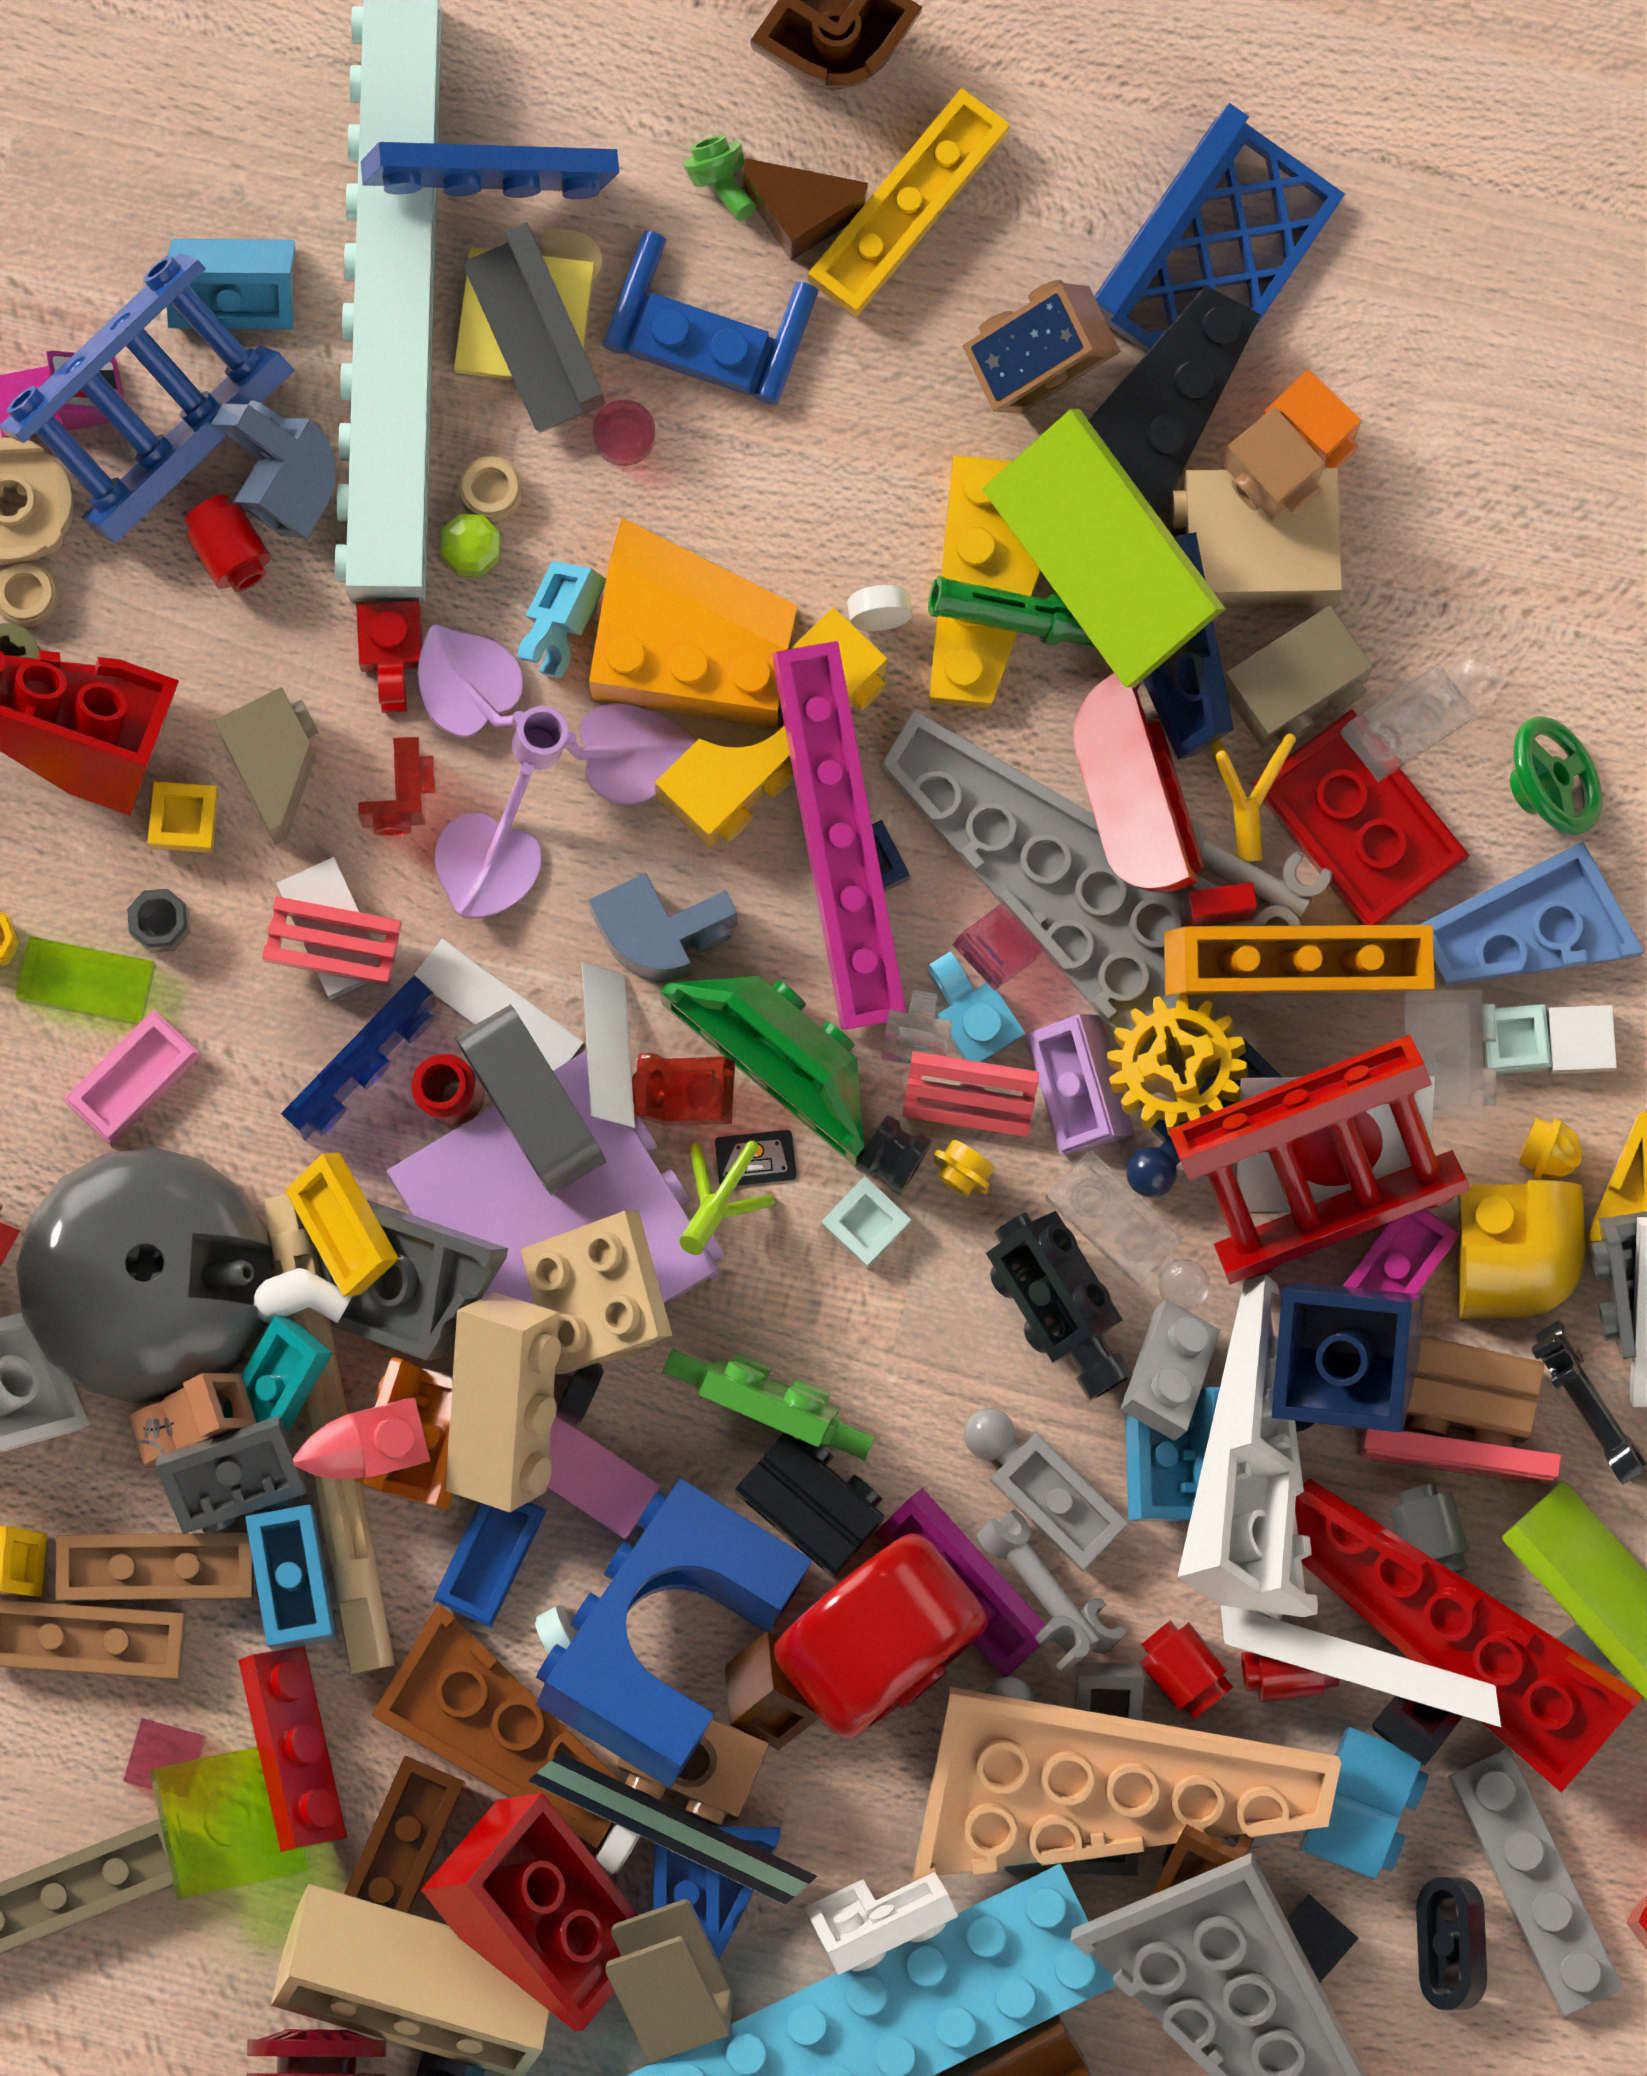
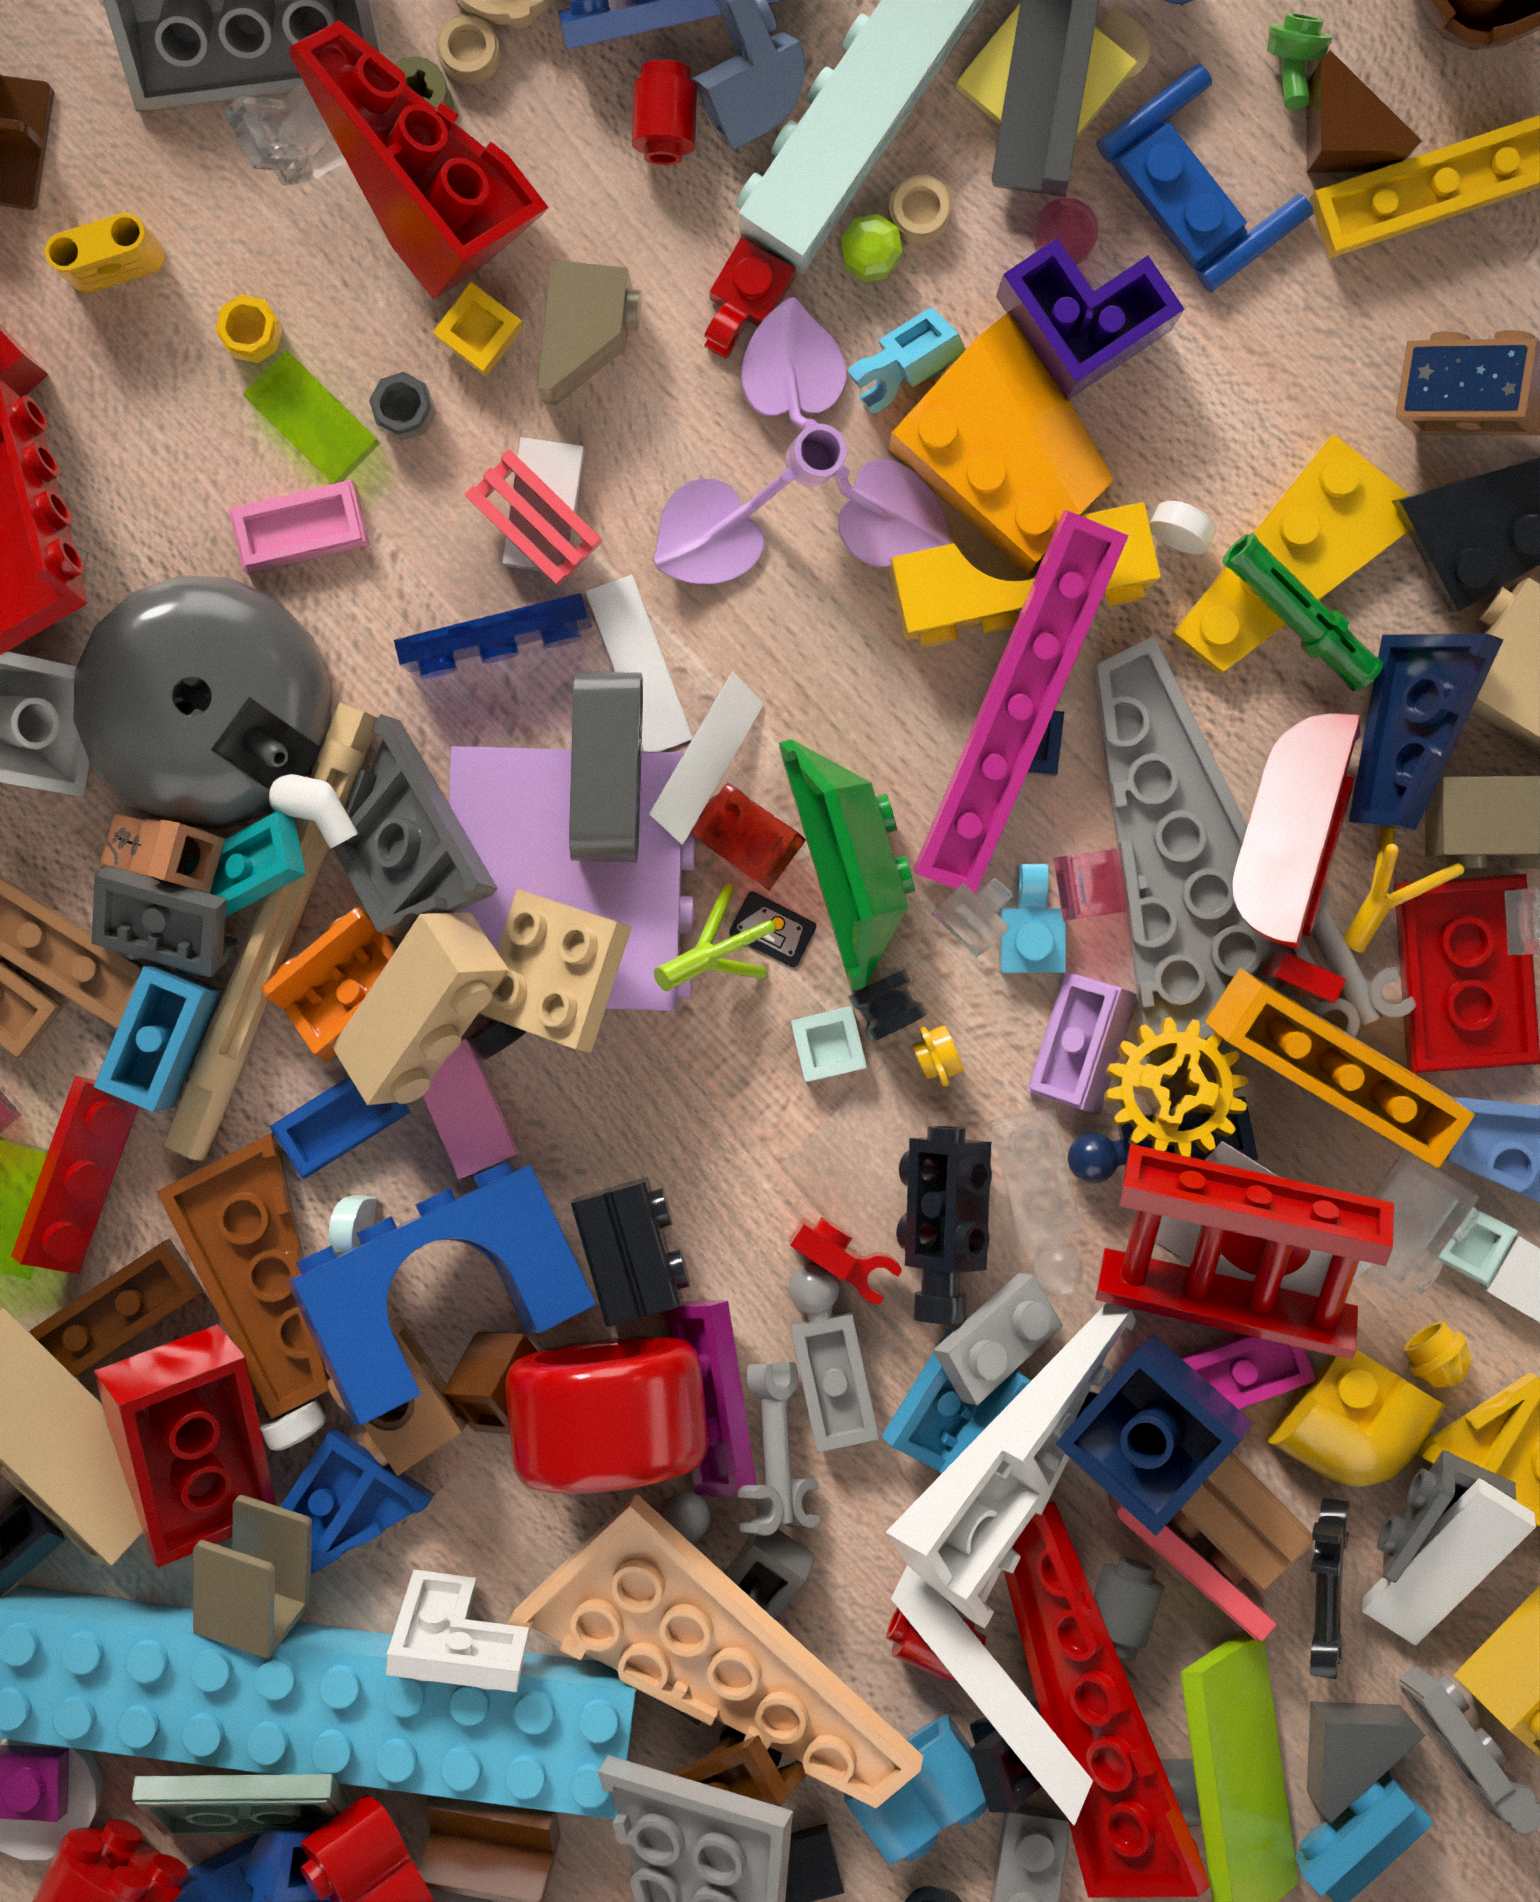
camera: 35 degrees right, 10 degrees up
yellow tile [285,1152,399,1297] -> none
coral plate [292,1398,430,1480] -> none
clear red bracket [358,737,436,836] -> none
red brick [411,1054,485,1125] -> none
sticker [527,1753,818,1905] -> none
sand blue brick [589,873,738,981] -> none
bright green plate [662,1348,876,1462] -> none
coral tile [902,1051,1039,1137] -> none
lime tile [982,409,1225,688] -> none
red brick [1139,1620,1233,1720] -> none
none -> red plate [790,1217,902,1305]
none -> dark purple brick [996,238,1185,400]

